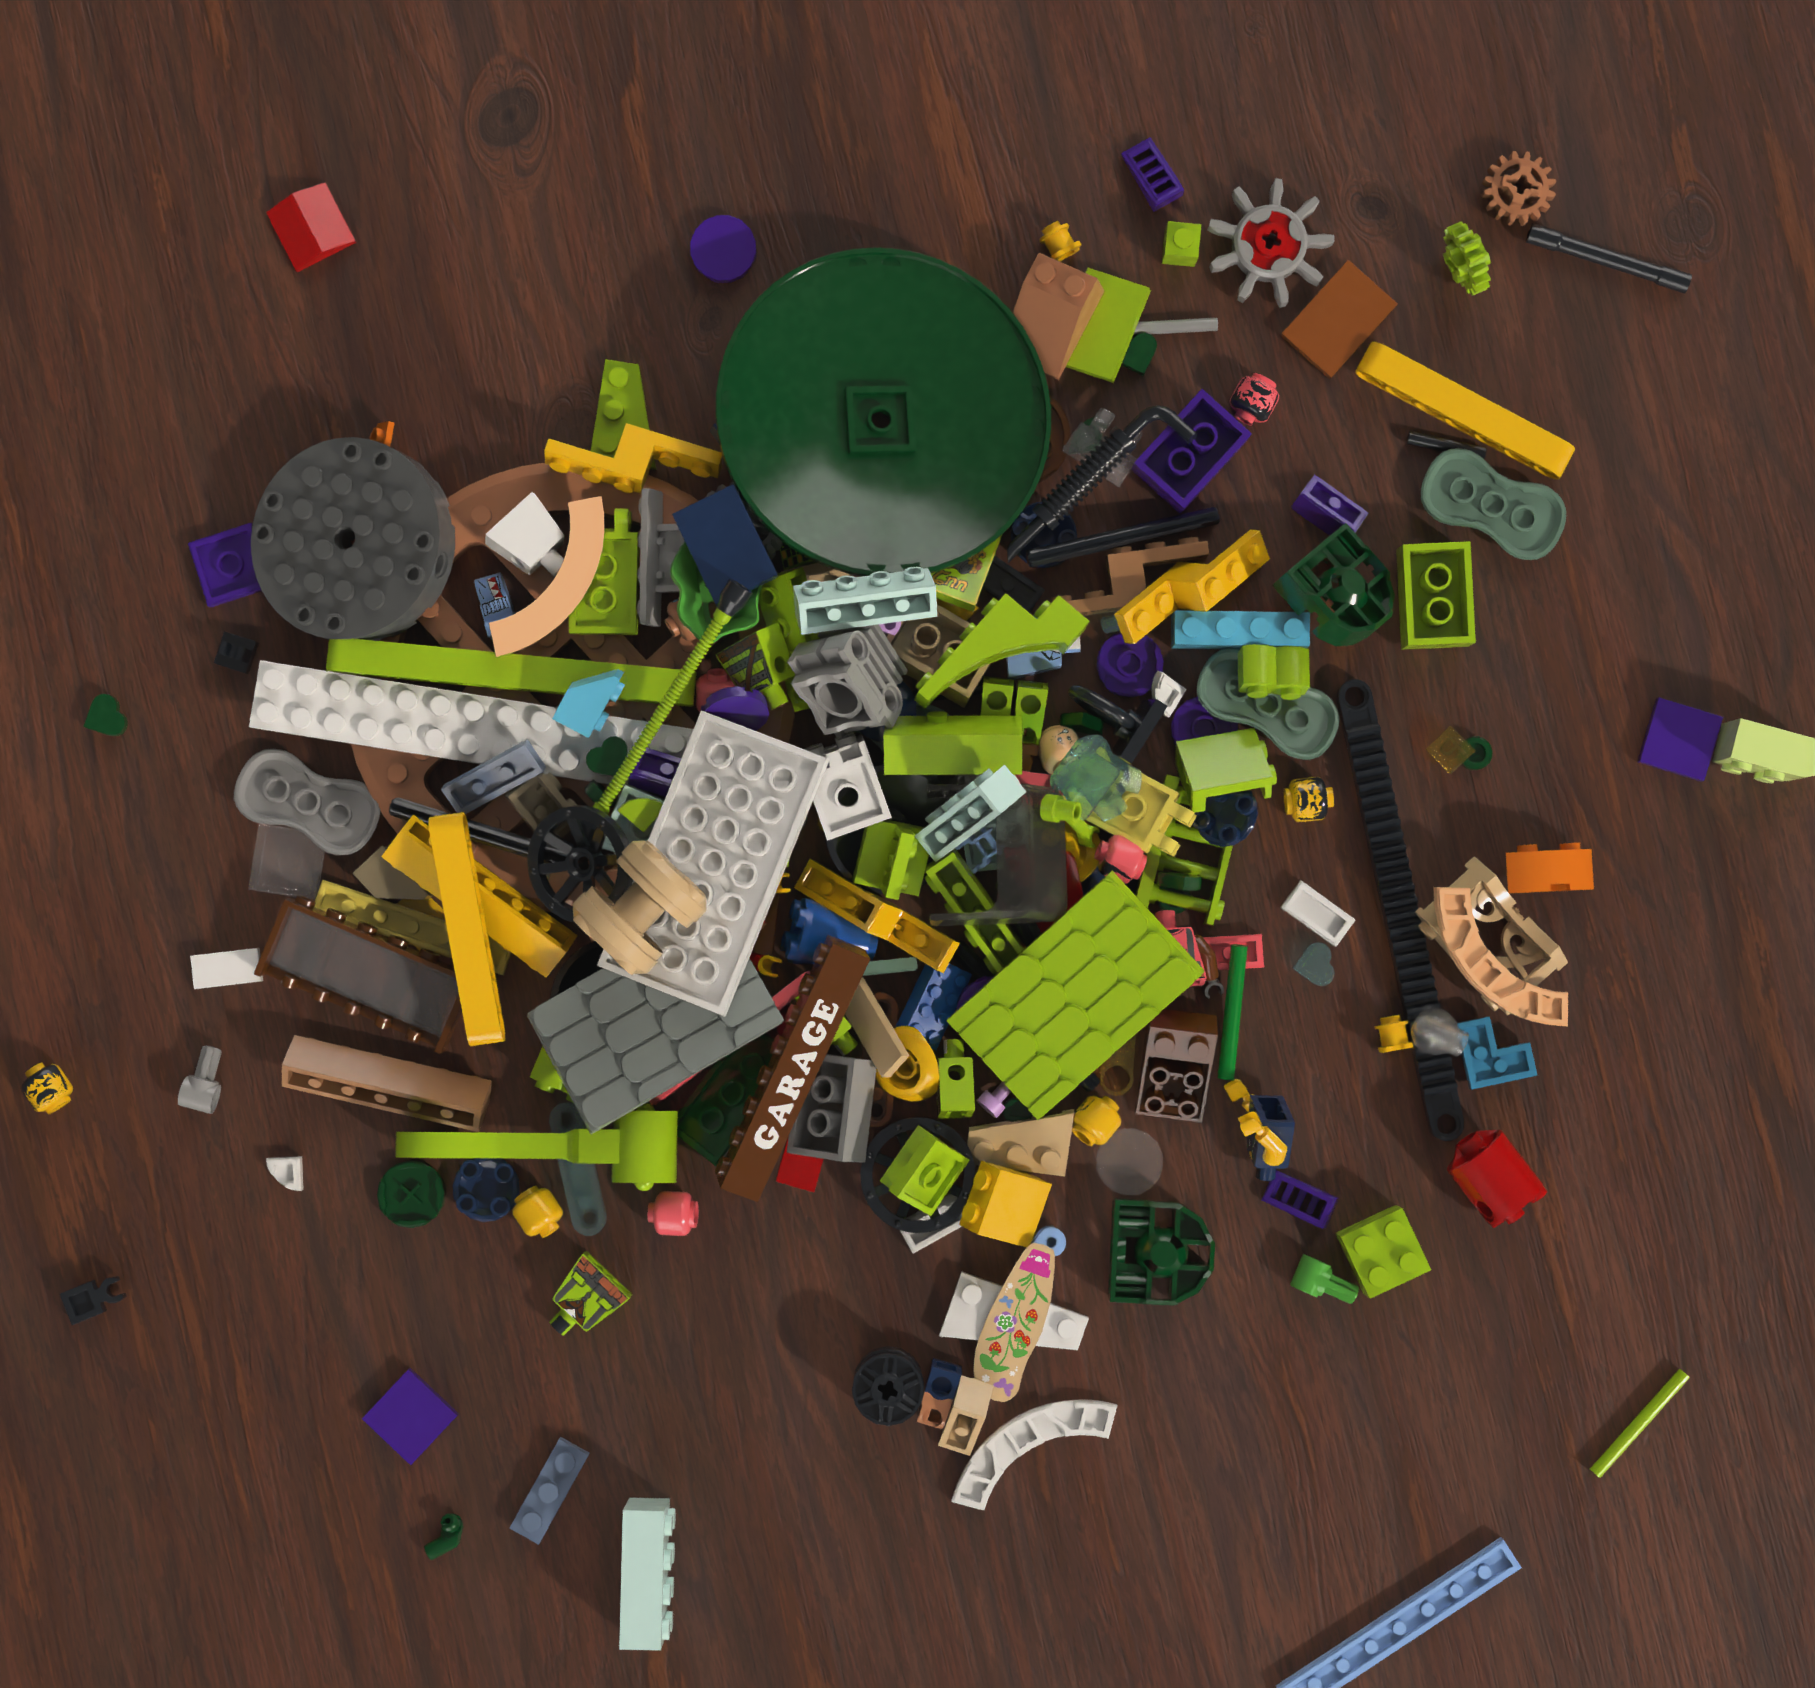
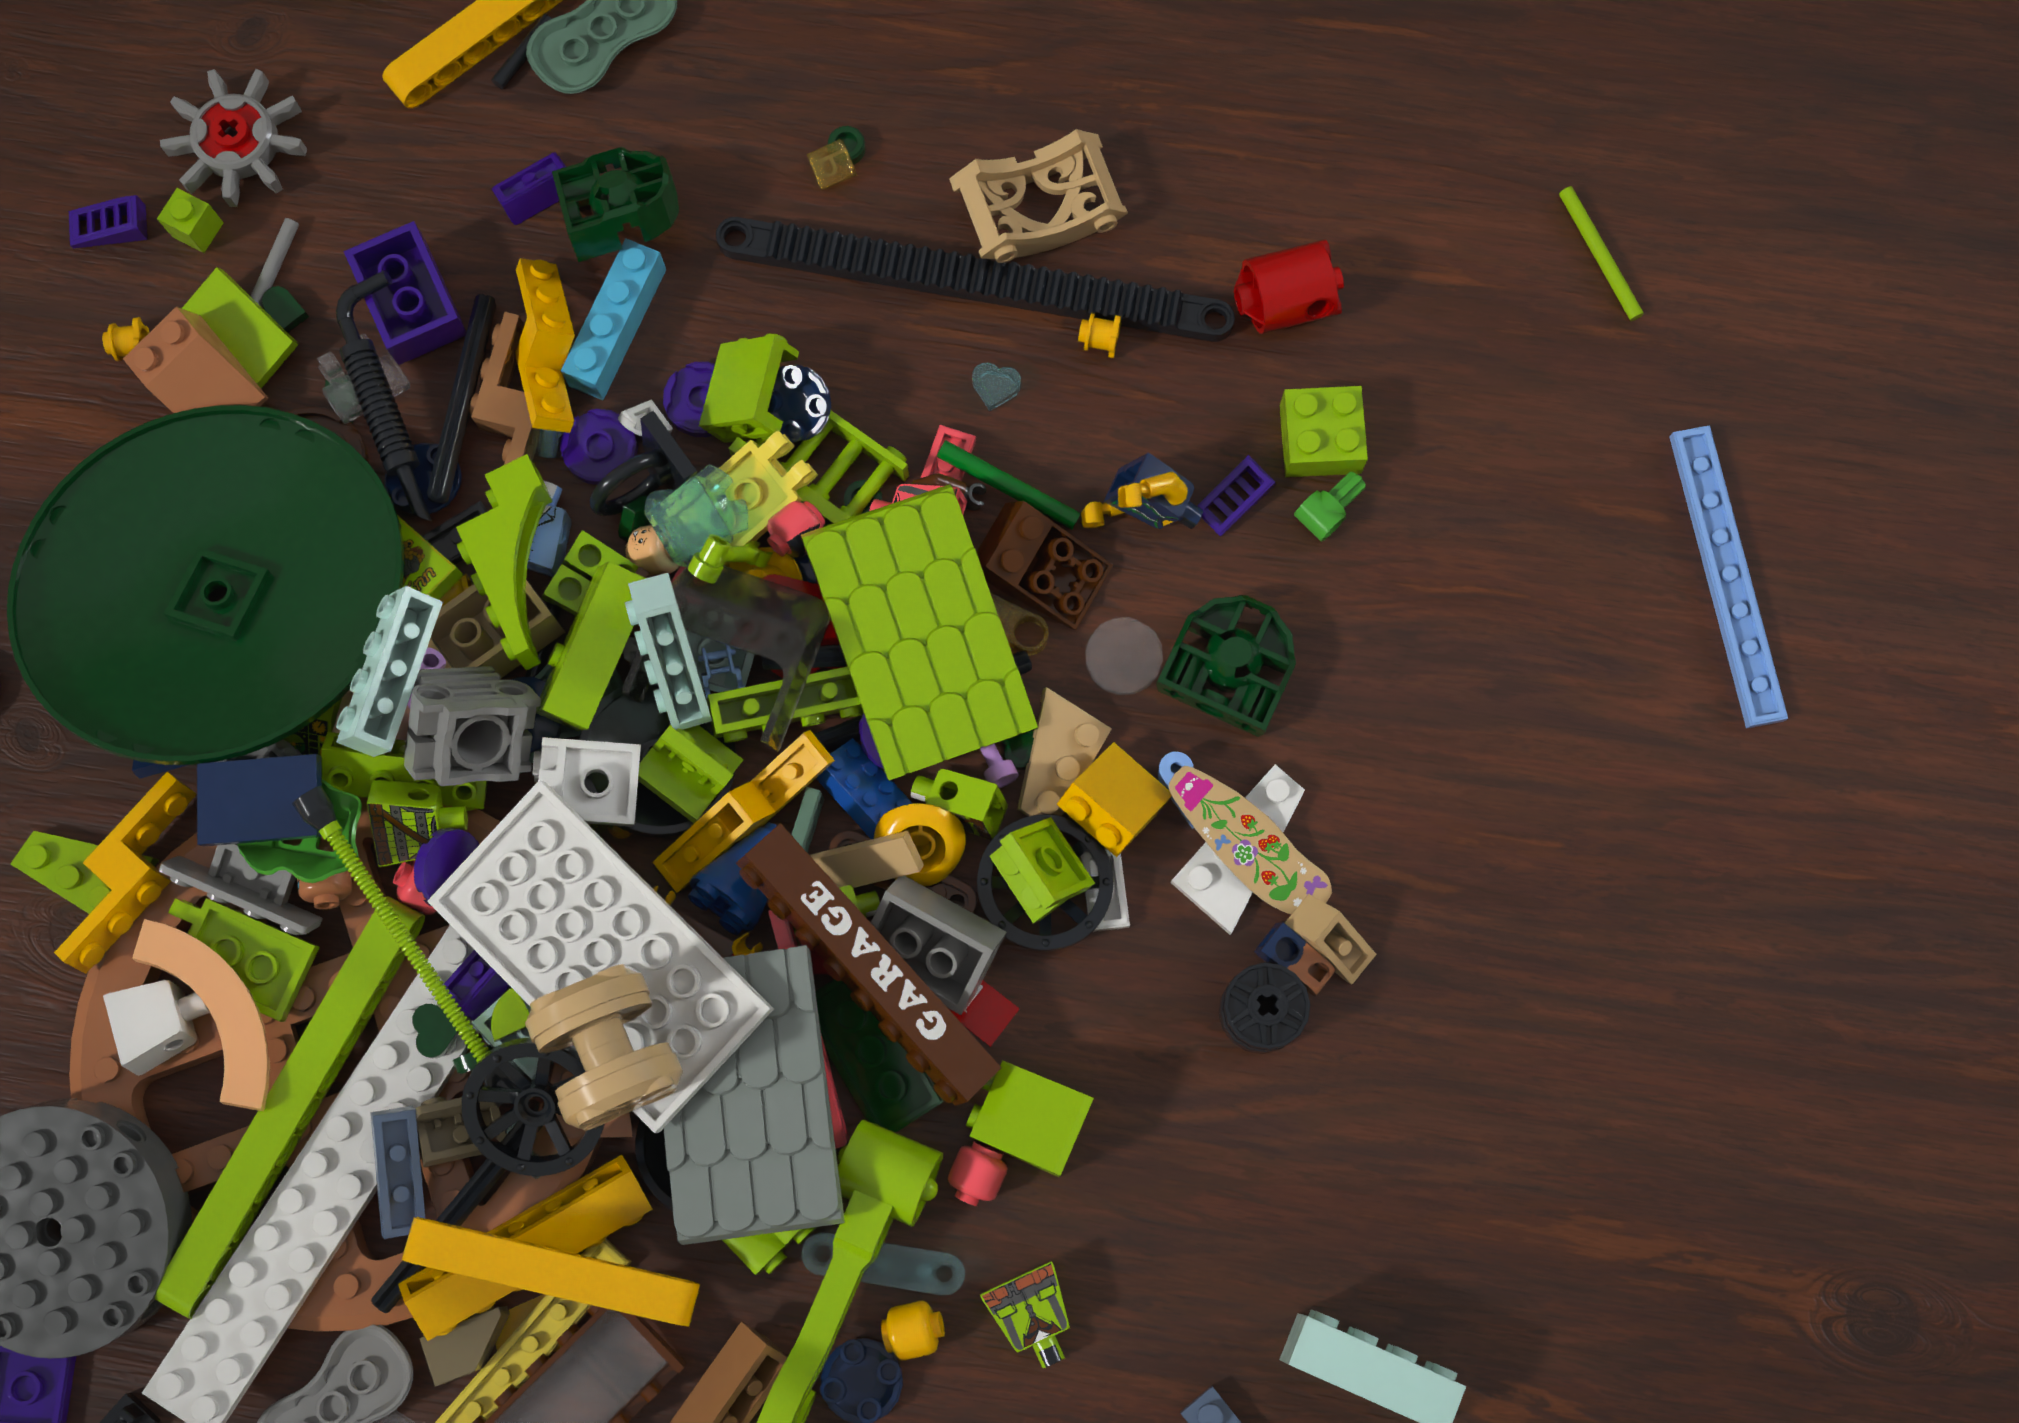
camera: 70 degrees left, 10 degrees down
light blue leg [474,572,515,640] -> none
medium azure slope [552,669,625,738] -> none
white tile [951,1399,1117,1511] -> none
yellow head [1072,1096,1121,1146] -> none
dark green tile [1157,871,1202,891] -> none
sand green plate [1197,648,1339,760] -> none
head [1229,373,1279,426] -> none
lime brick [1237,644,1310,700] -> none
dark orange tile [1280,260,1398,380] -> none
white tile [1280,880,1355,947] -> none
yellow head [1283,777,1334,822] -> none
lime brick [1396,541,1476,650] -> none
clear piece [1411,1008,1469,1057] -> none
light nougat tile [1433,887,1568,1026] -> none
dark azure plate [1455,1016,1537,1090] -> none
orange brick [1506,843,1594,893] -> none
none -> lime slope [966,1060,1094,1177]

